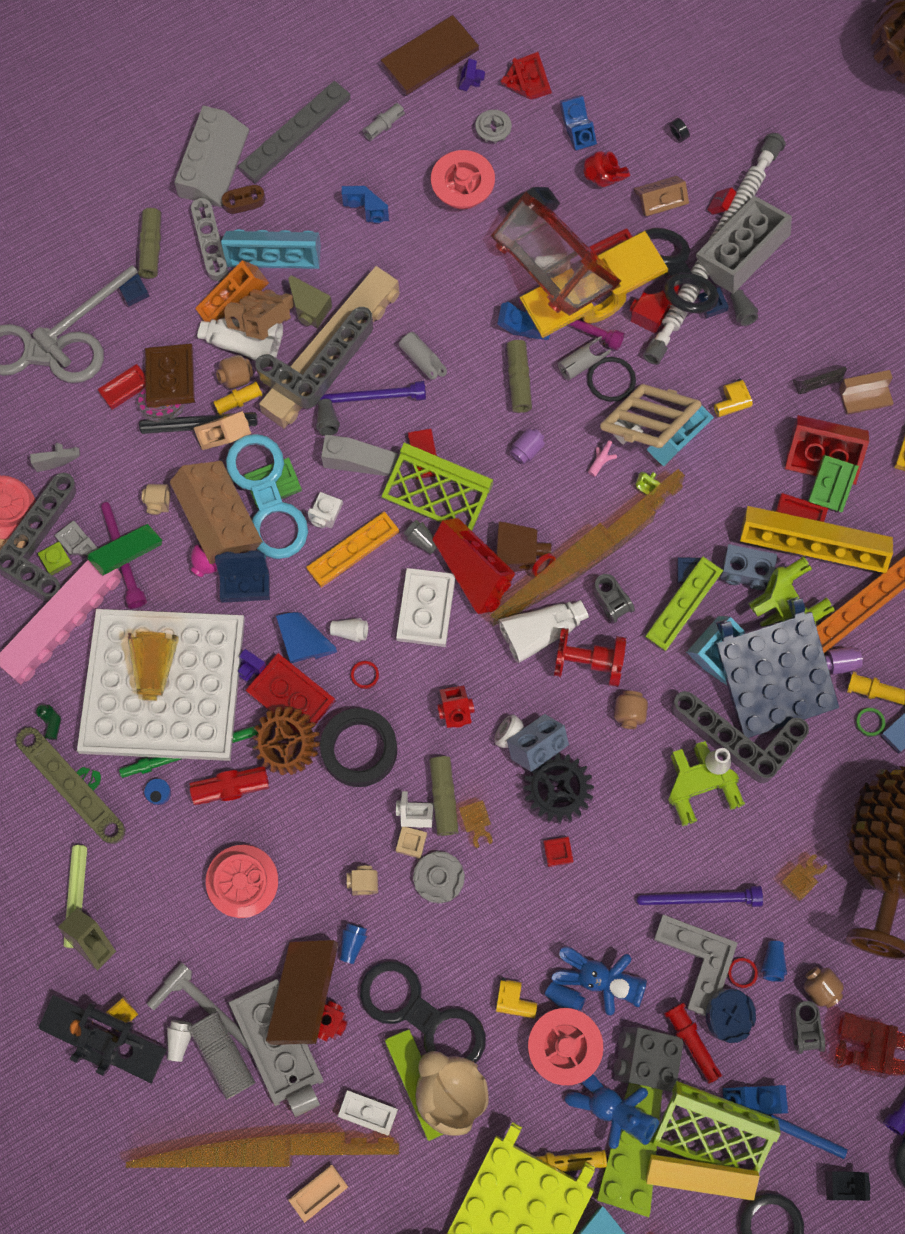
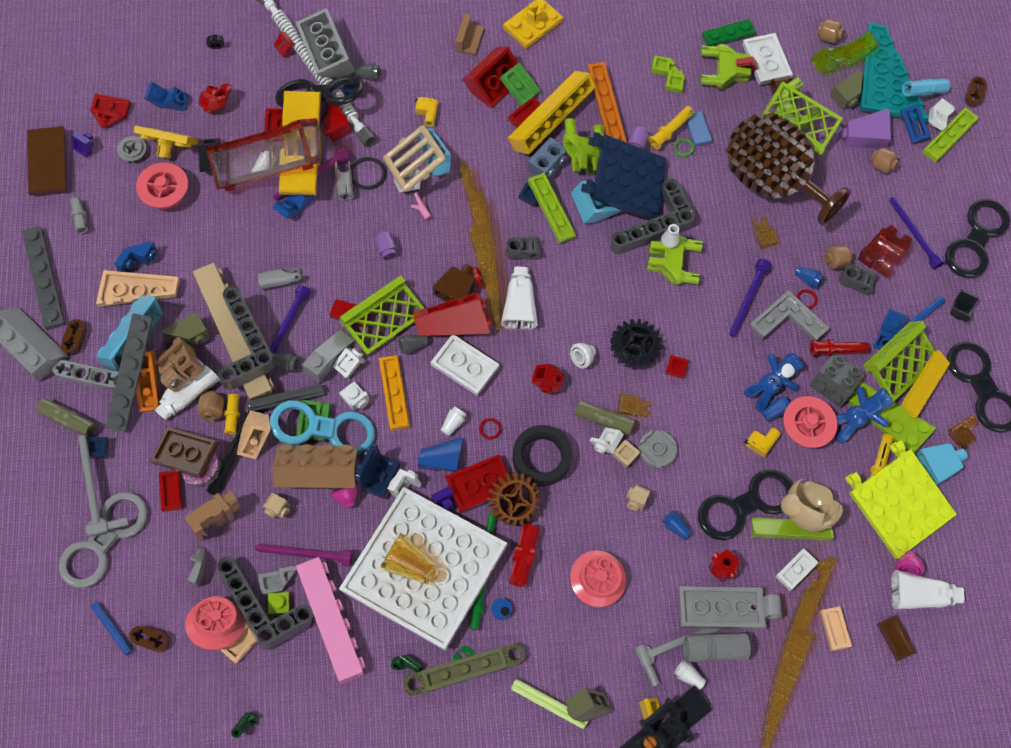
camera: 70 degrees left, 5 degrees down
green tile [88,524,163,576] -> none
reddish brown tile [266,940,338,1045] -> none
olive axle [507,340,532,413] -> none
sand blue brick [507,714,569,772] -> none
red piece [554,628,626,687] -> none
medium nougat head [614,691,648,729] -> none
medium nougat panel [634,176,689,216] -> none
lime piece [635,472,662,495] -> none
dark blue tile [705,989,756,1043] -> none
clear smoke slope [793,365,847,395] -> none
none -> light nougat wing [96,270,180,307]
none -> dark grey plate [105,313,154,433]
none -> yellow plate [134,126,199,159]
none -> medium nougat hips [184,491,241,541]
none -> dark grey axle [247,384,324,412]
none -> white bracket [332,348,366,378]
none -> white bracket [387,469,422,498]

